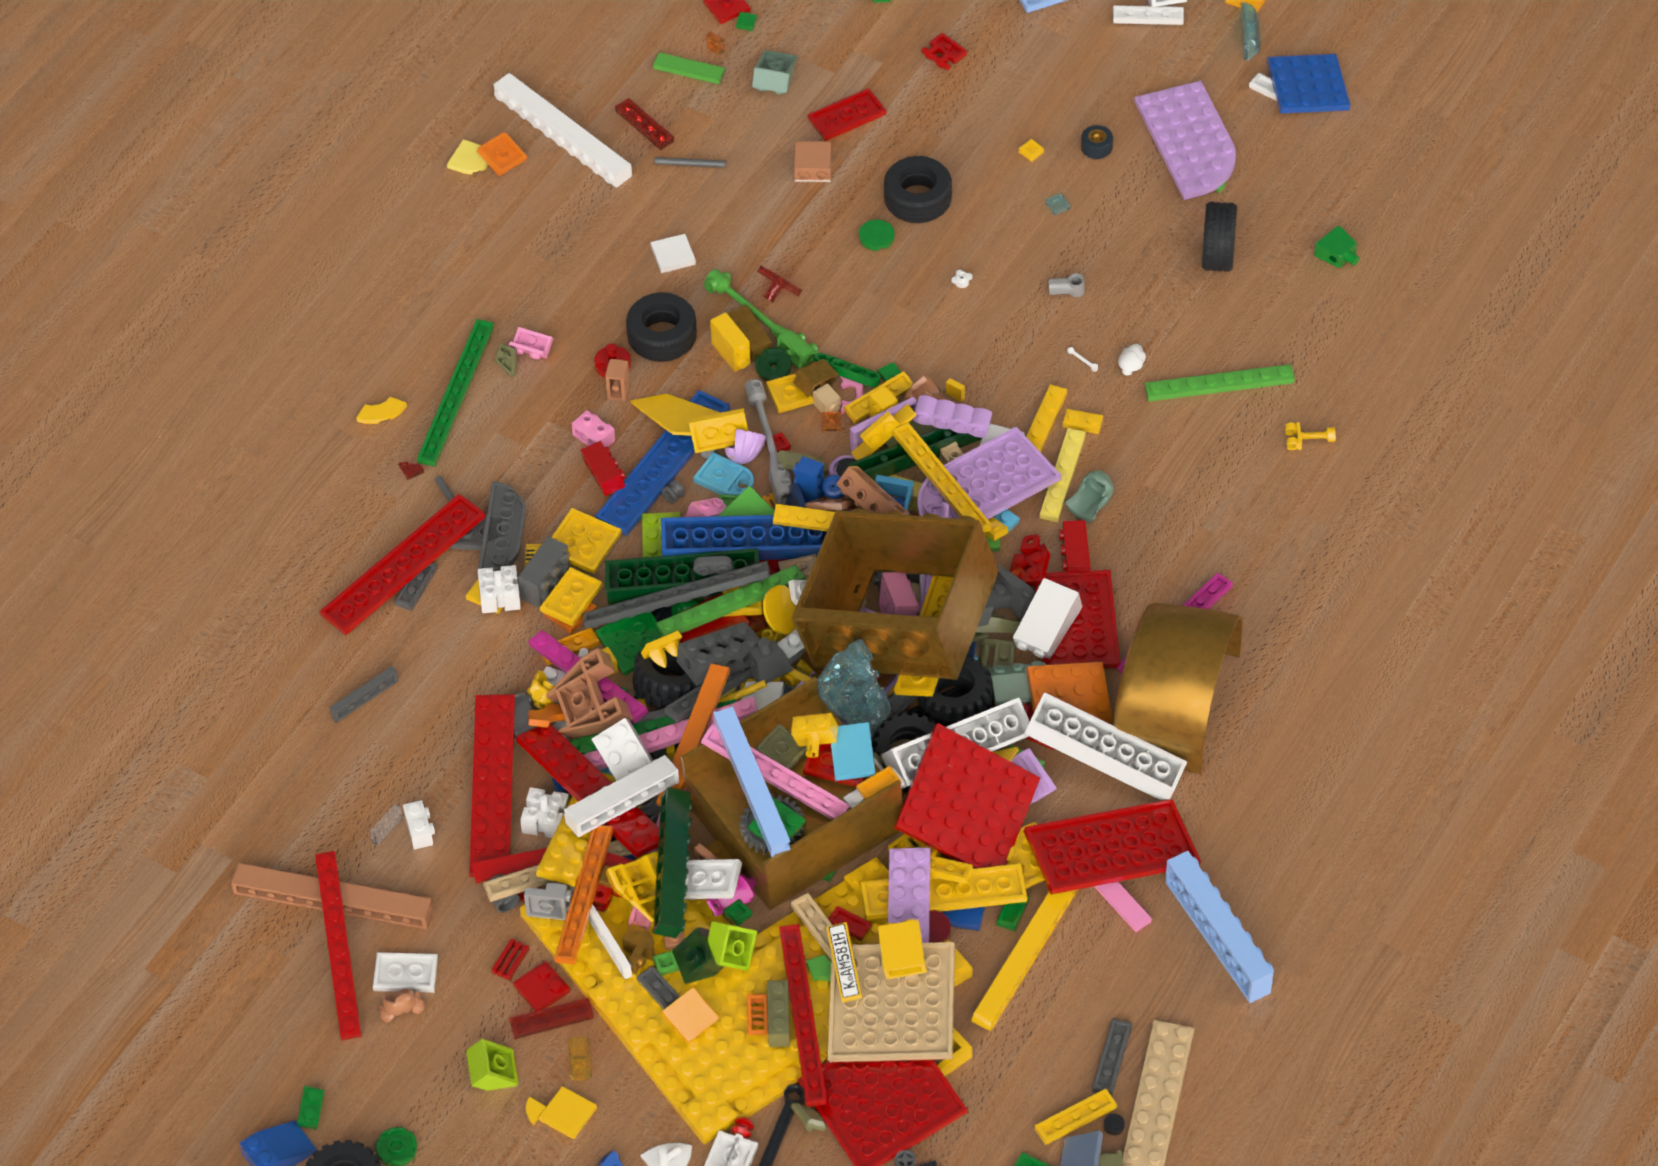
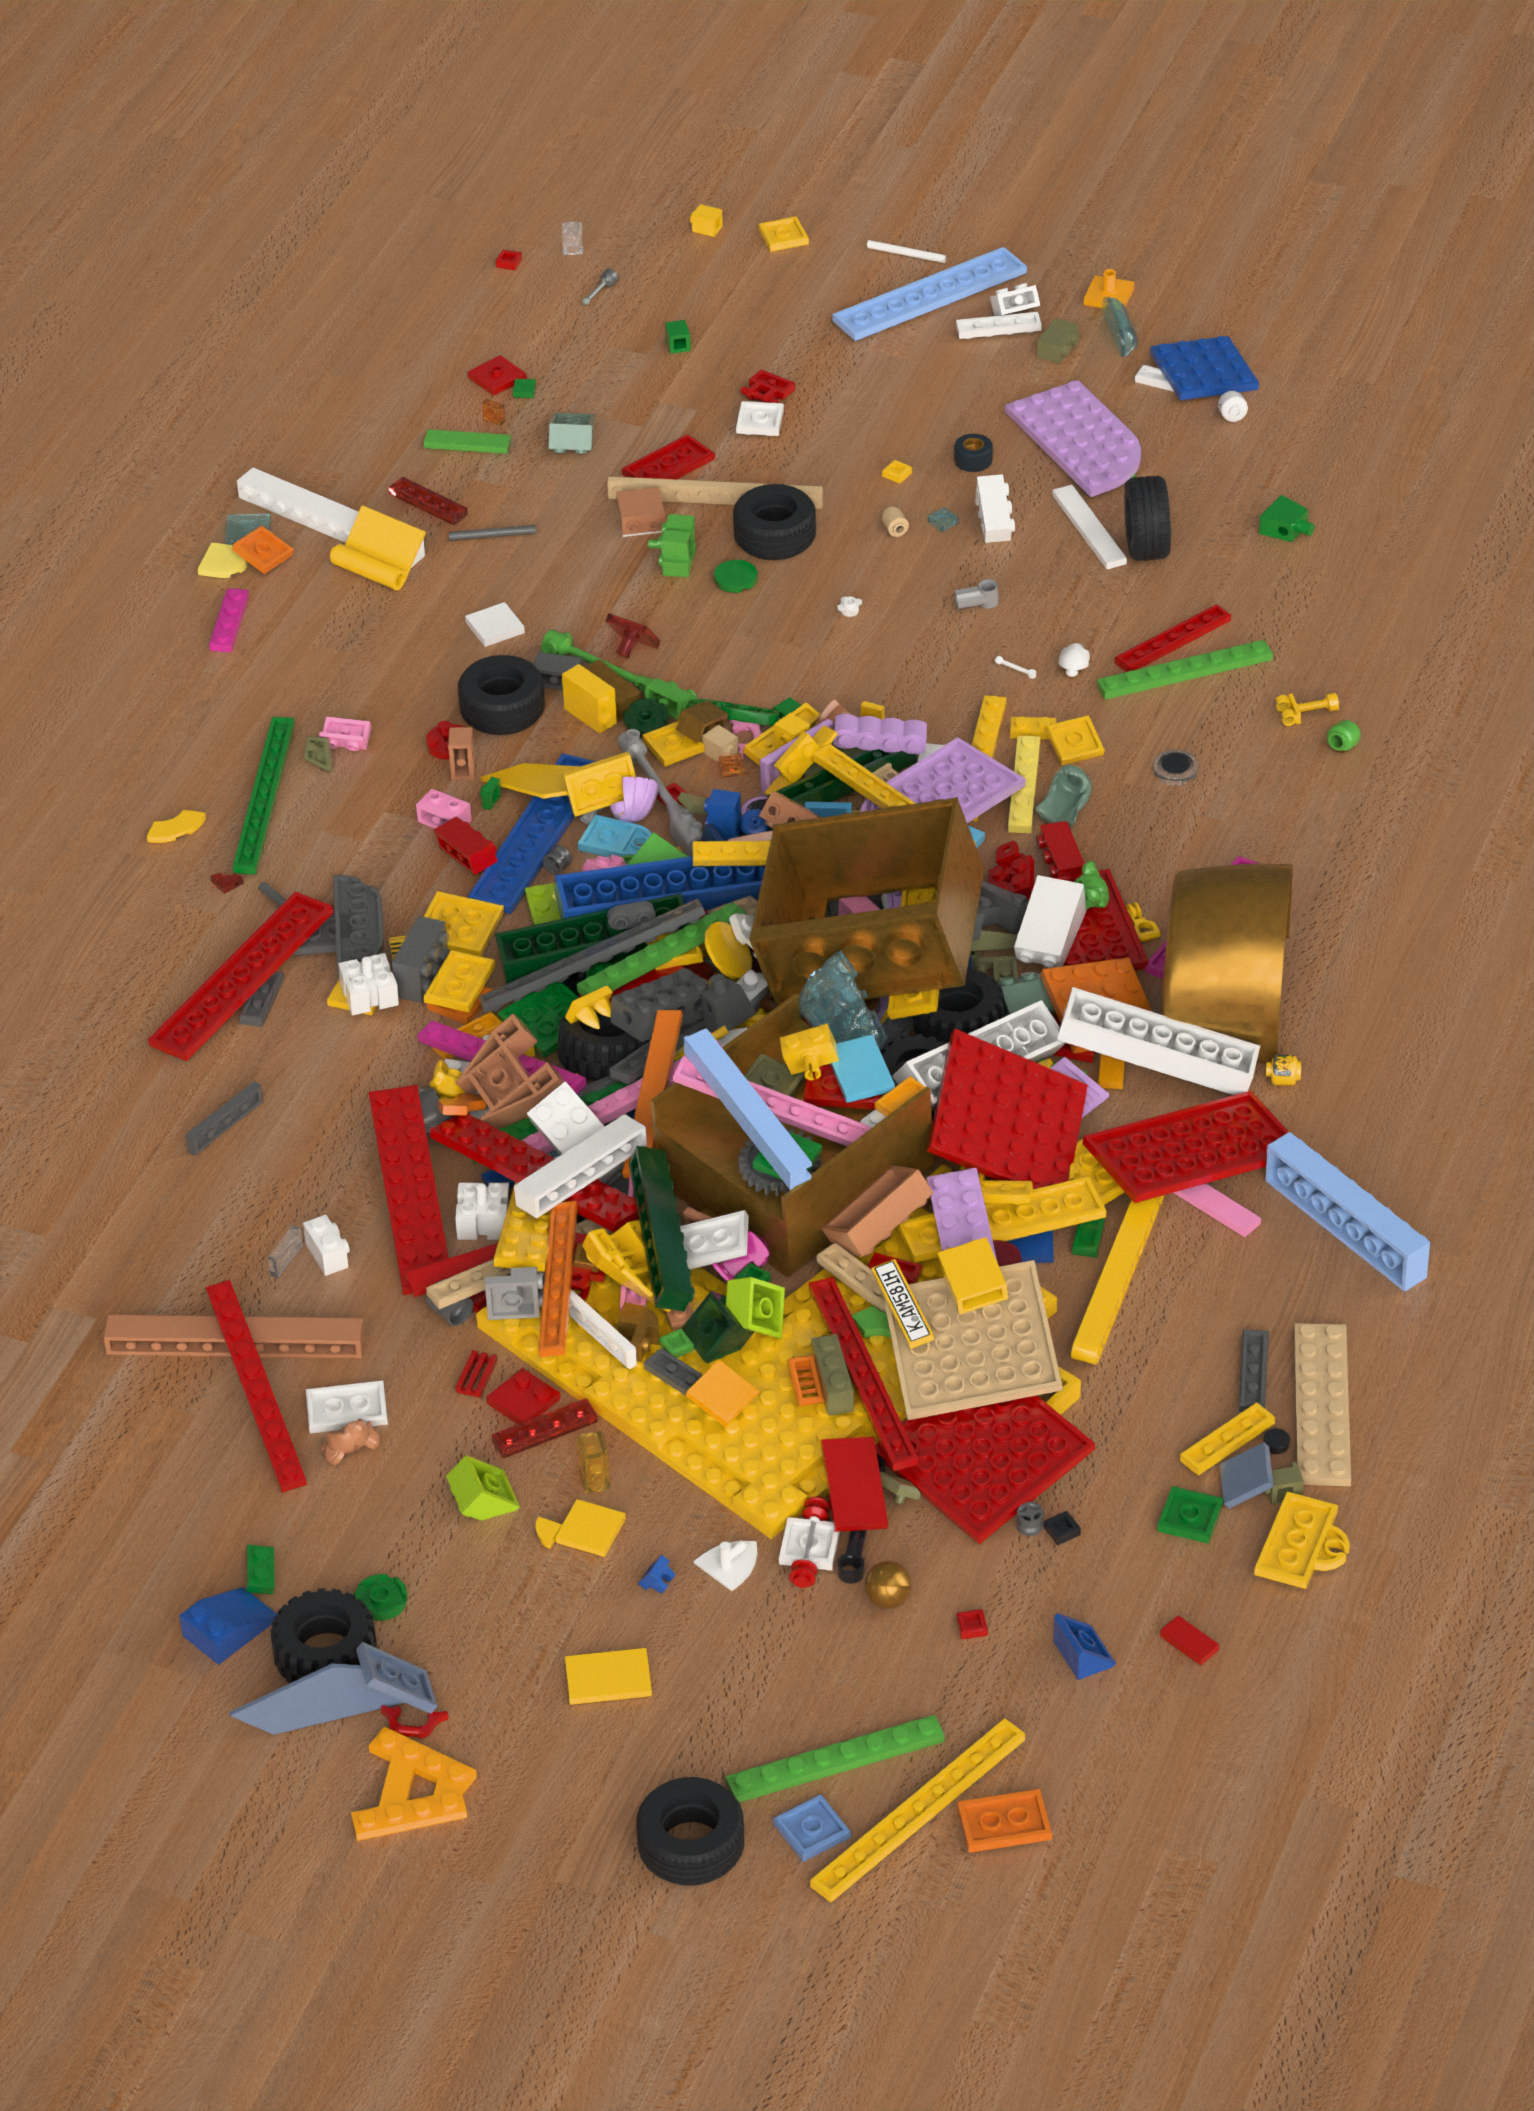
camera: 10 degrees left, 10 degrees down
none -> dark pink plate [209,589,249,652]
none -> clear light blue tile [225,514,271,545]
none -> yellow door [330,505,426,591]
none -> green plate [480,777,501,810]
none -> dark grey brick [534,652,583,690]
none -> tan plate [608,477,823,509]
none -> bright green brick [648,514,696,578]
none -> white plate [736,401,784,436]
none -> nougat piece [821,1165,933,1257]
none -> red tile [821,1437,888,1532]
none -> tan brick [882,507,909,537]
none -> white wedge [975,474,1015,543]
none -> olive brick [1037,318,1080,364]
none -> yellow tile [1045,715,1105,765]
none -> white tile [1052,485,1127,569]
none -> bright green hair [1074,860,1109,910]
none -> light orange tile [1098,1054,1125,1089]
none -> red tile [1114,604,1231,672]
none -> yellow piece [1126,902,1161,943]
none -> tile [1152,750,1199,786]
none -> white head [1218,391,1248,422]
none -> yellow head [1266,1054,1301,1086]
none -> bright green head [1327,720,1361,753]

